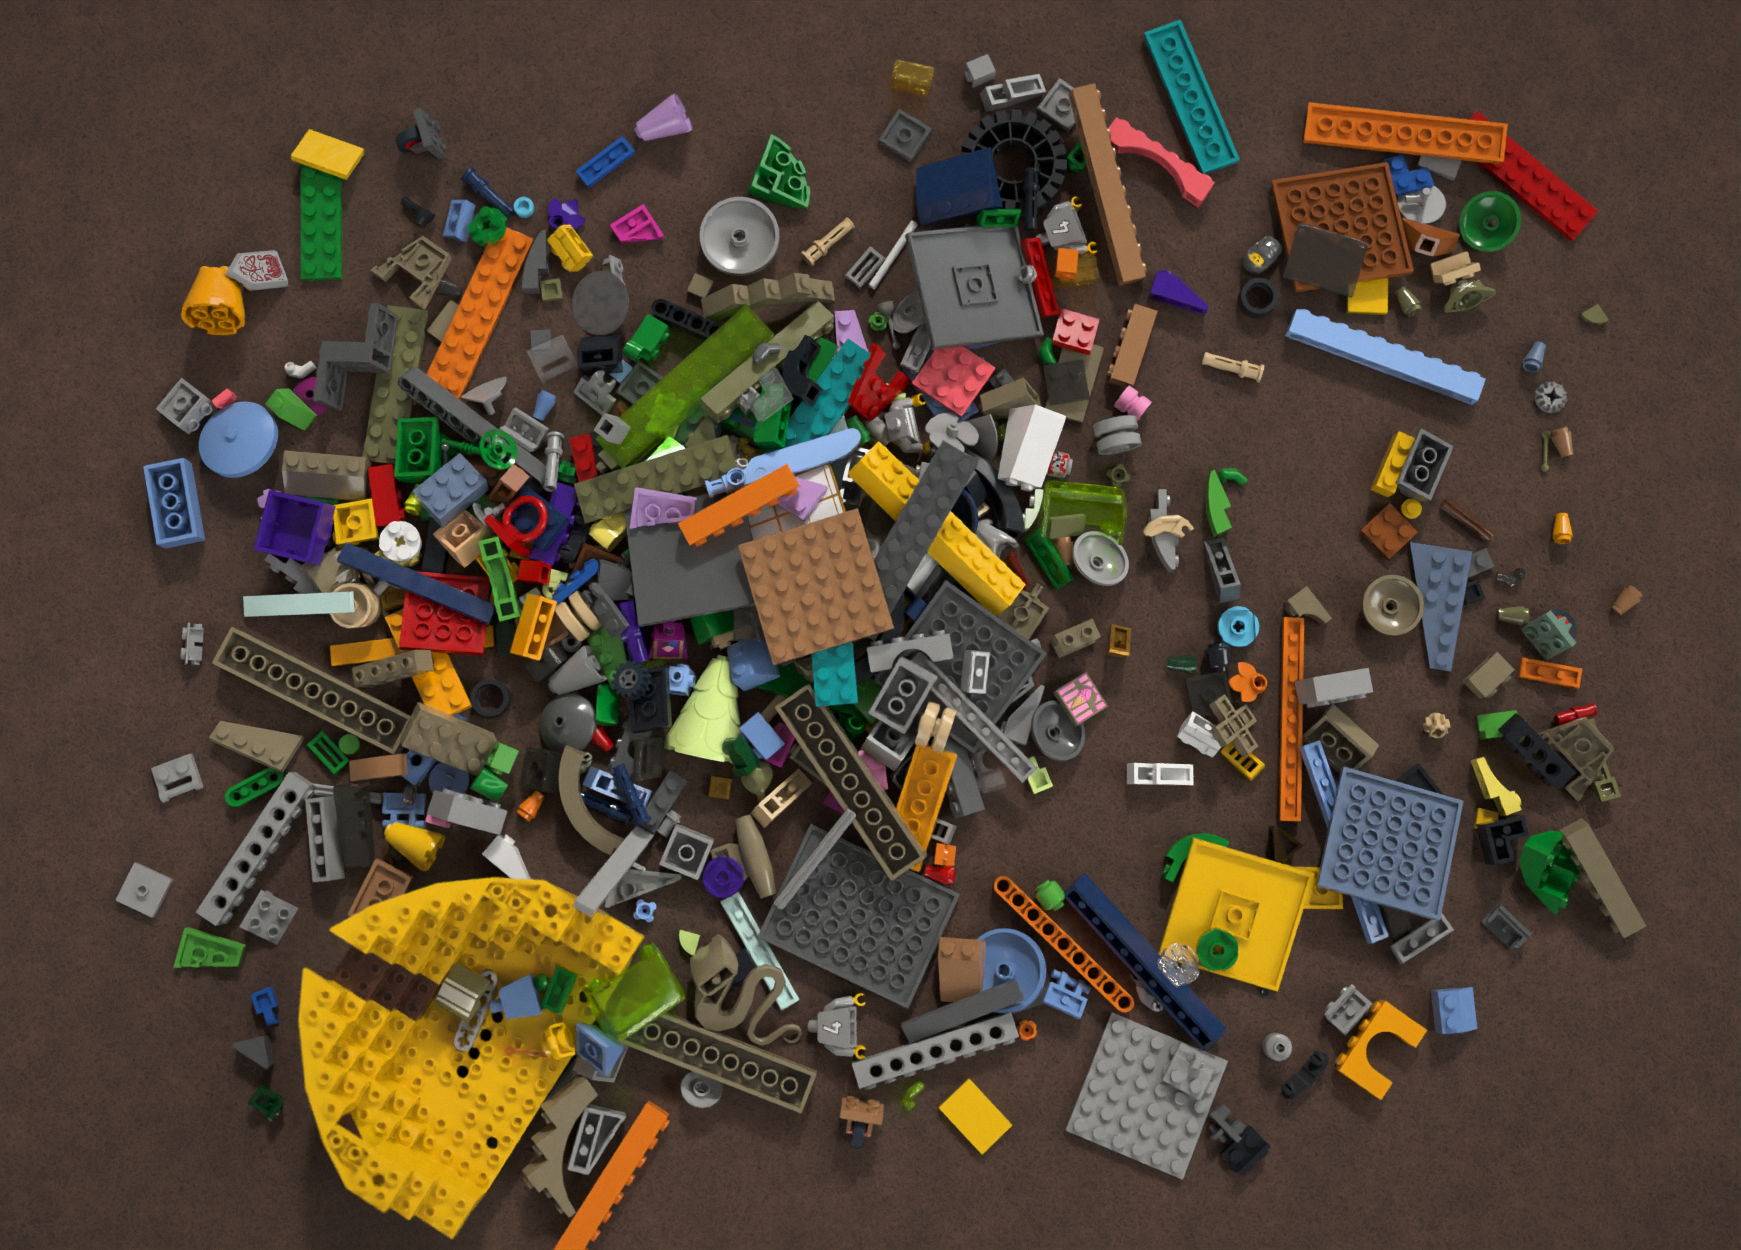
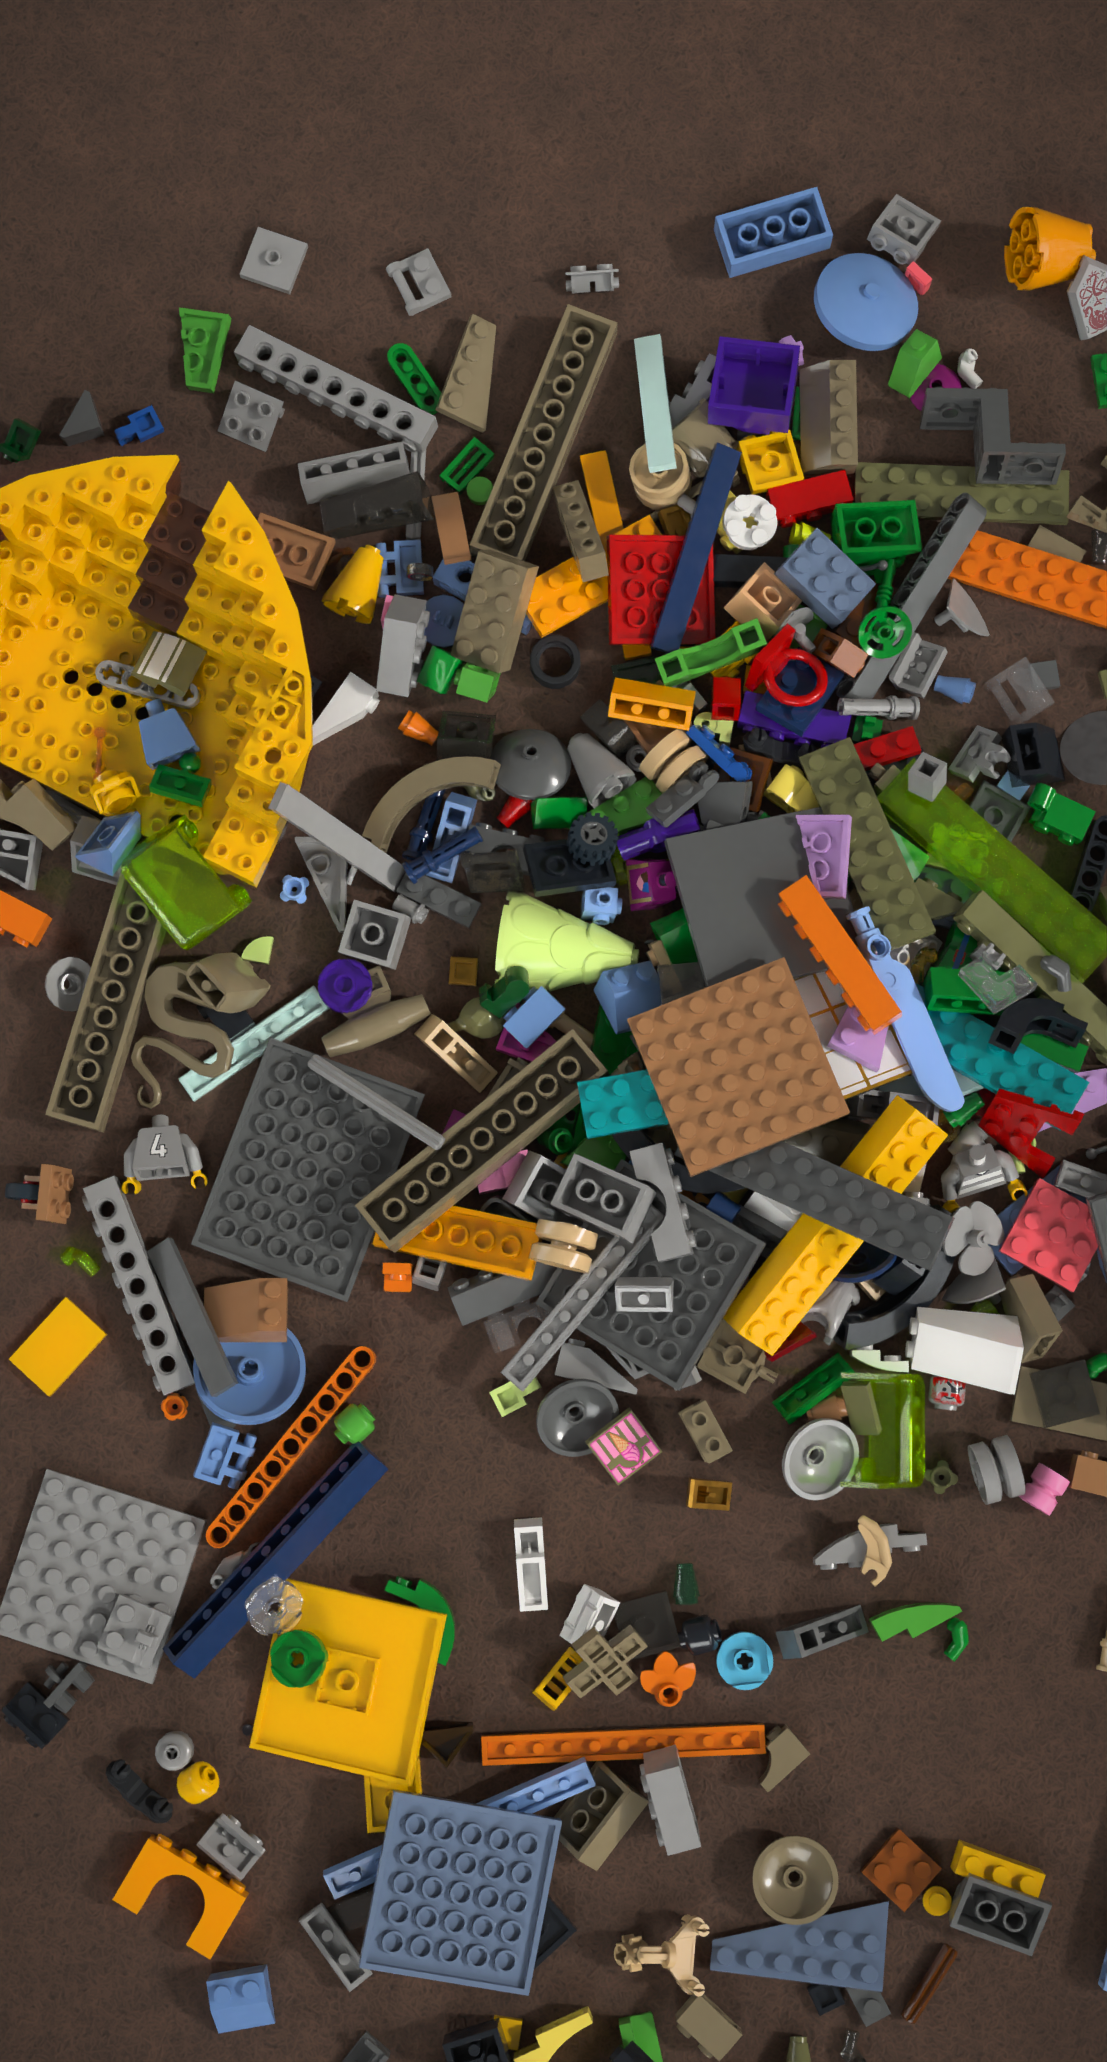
camera: 90 degrees right, 0 degrees up
red cone [925,865,956,886] -> none
none -> yellow head [177,1761,219,1804]
none -> tan axle [637,1915,709,1997]

